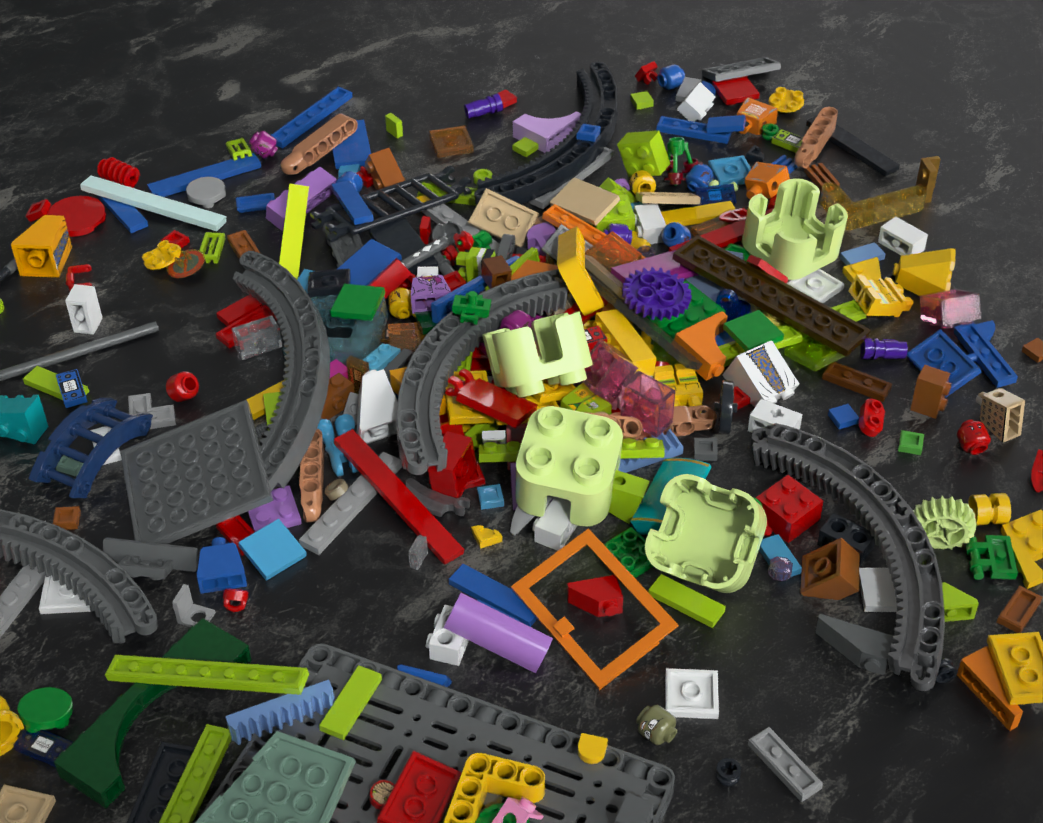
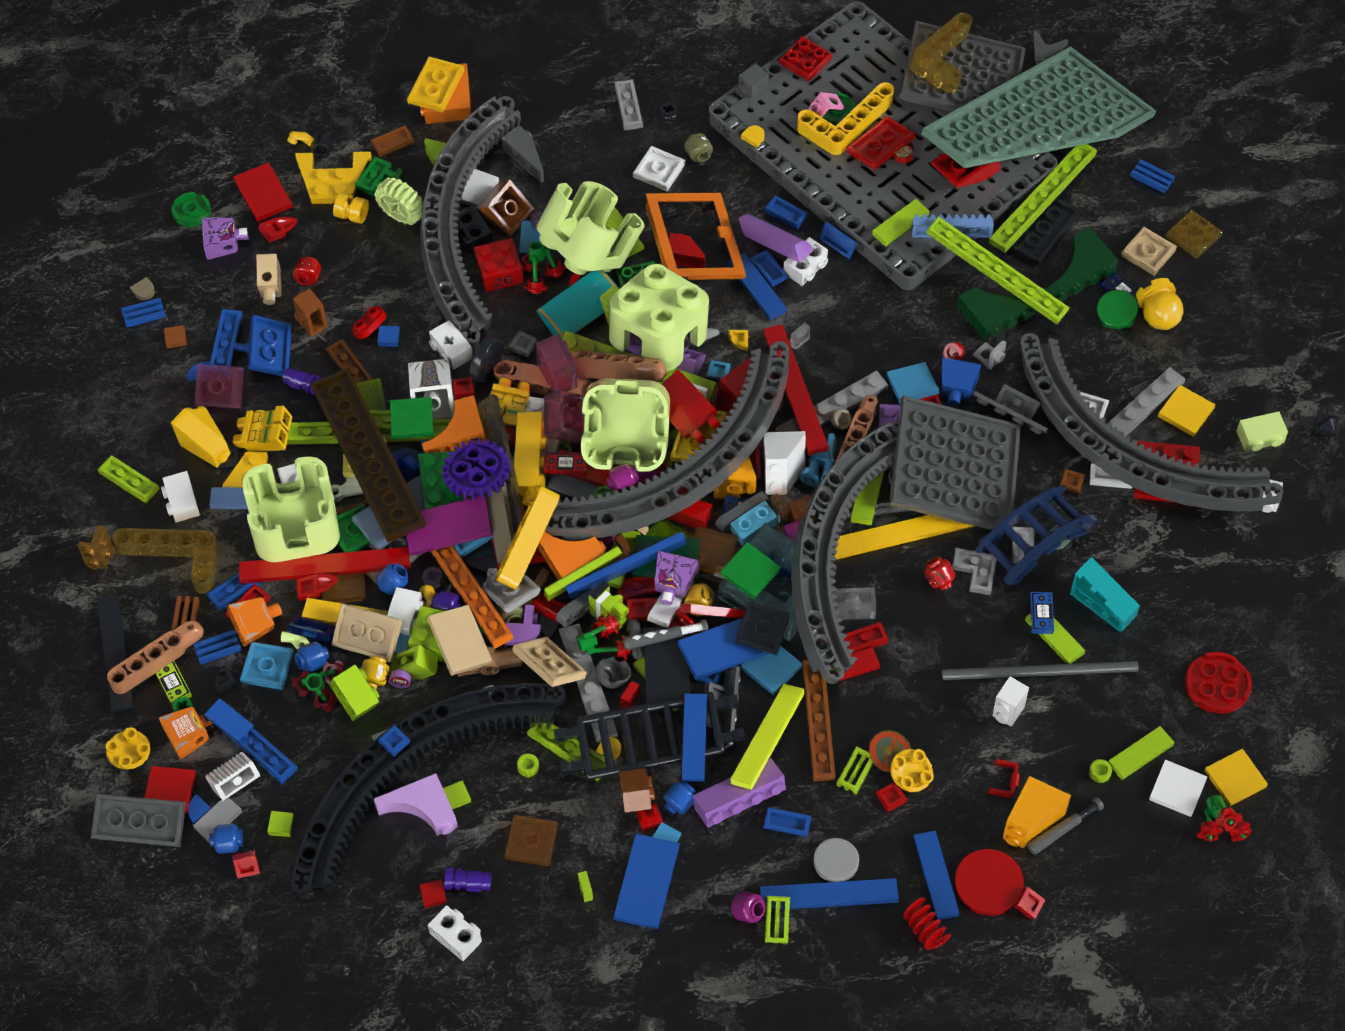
camera: 155 degrees left, 15 degrees up
light aqua tile [80,175,226,231] -> none
blue tile [271,86,353,148] -> none
nougat piece [281,114,357,174] -> none
green piece [452,291,492,325] -> none
reddish brown brick [481,255,512,289] -> none
clear orange tile [585,231,642,272] -> none
tile [747,255,789,283] -> none
bright green tile [898,430,924,455] -> none
none -> lime tile [98,455,160,503]
none -> white brick [428,905,482,961]
none -> blue tile [764,195,808,230]

